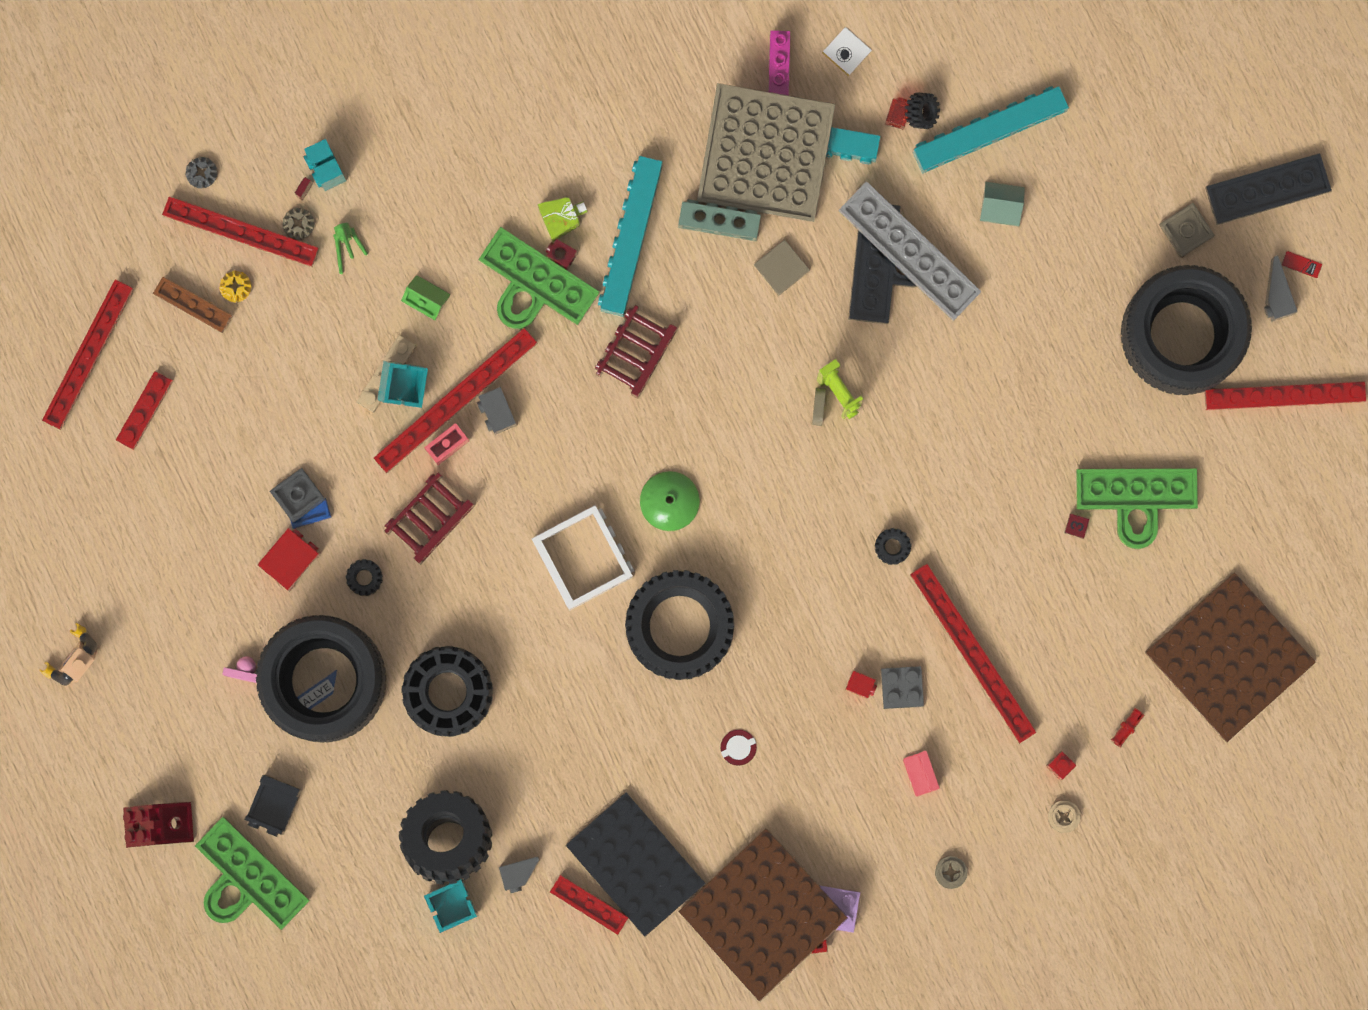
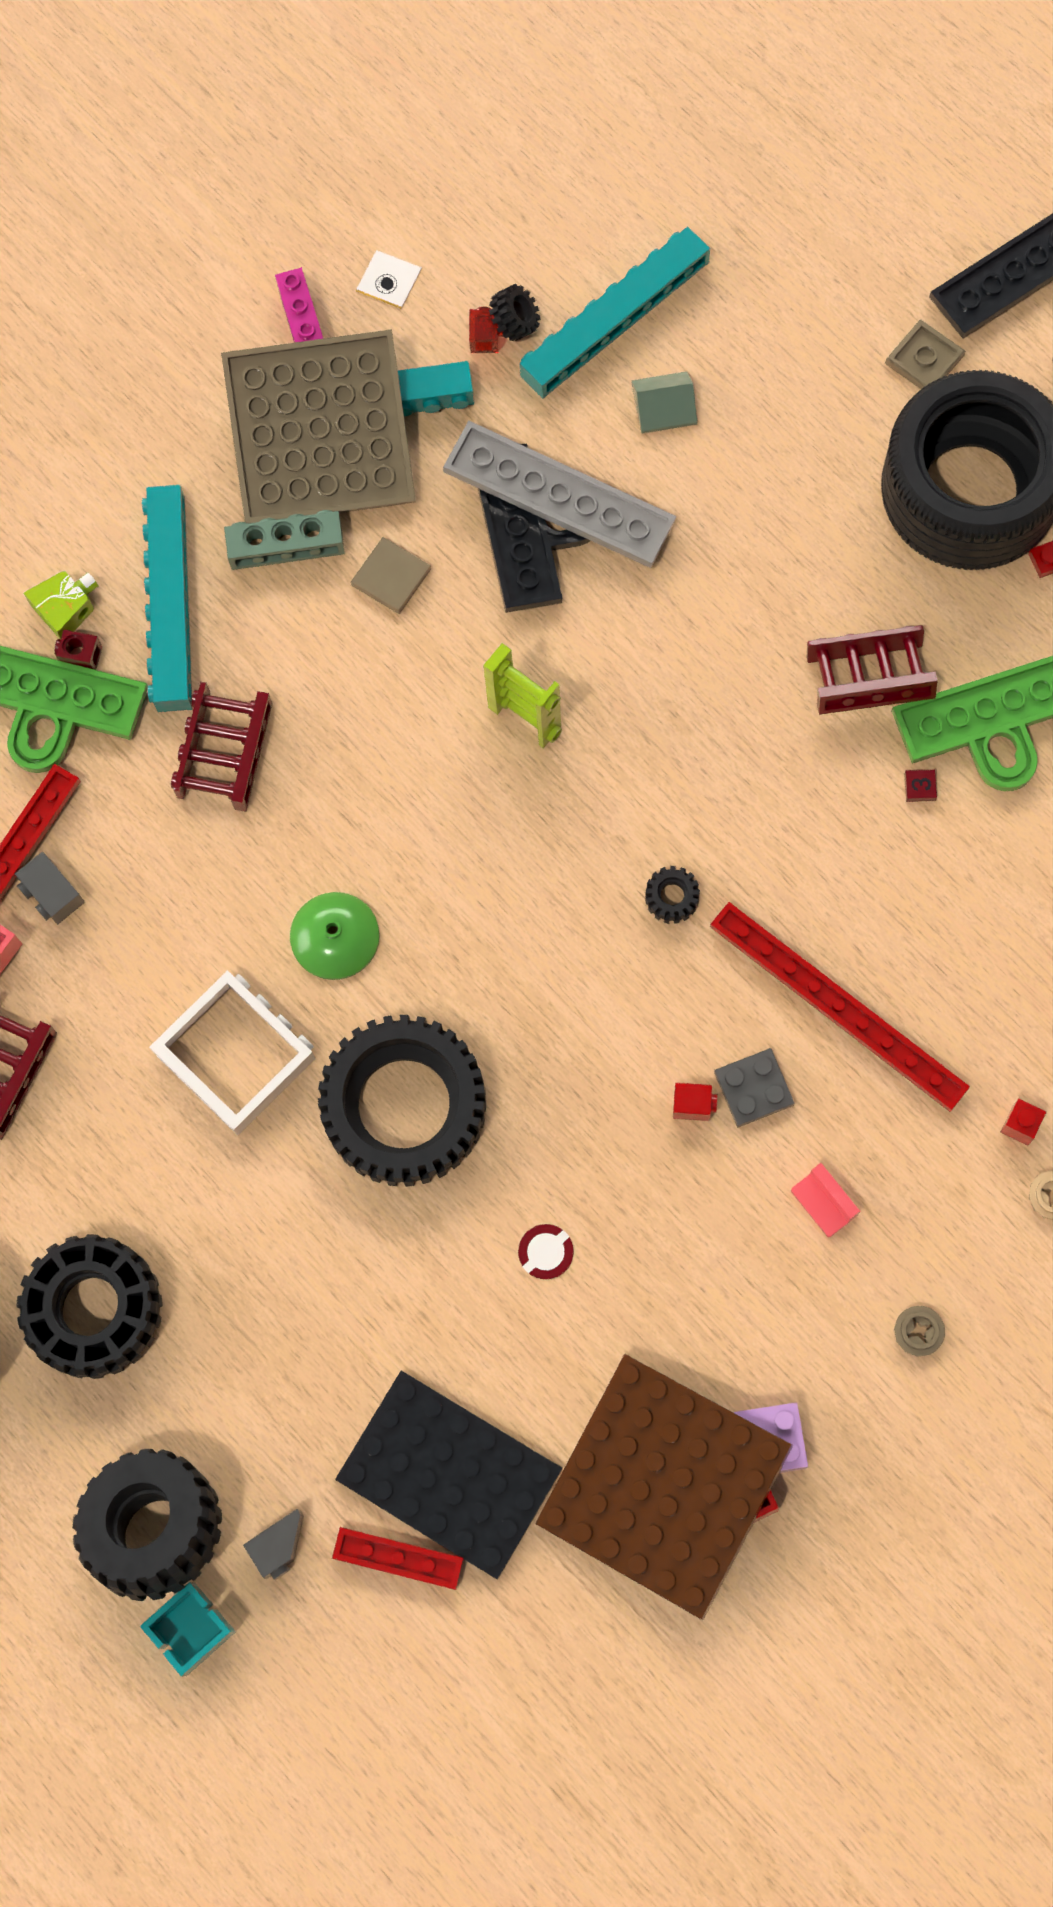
camera: 15 degrees left, 10 degrees down
dark tan beam [812,388,826,426] -> none
none -> dark red fence [806,625,938,715]

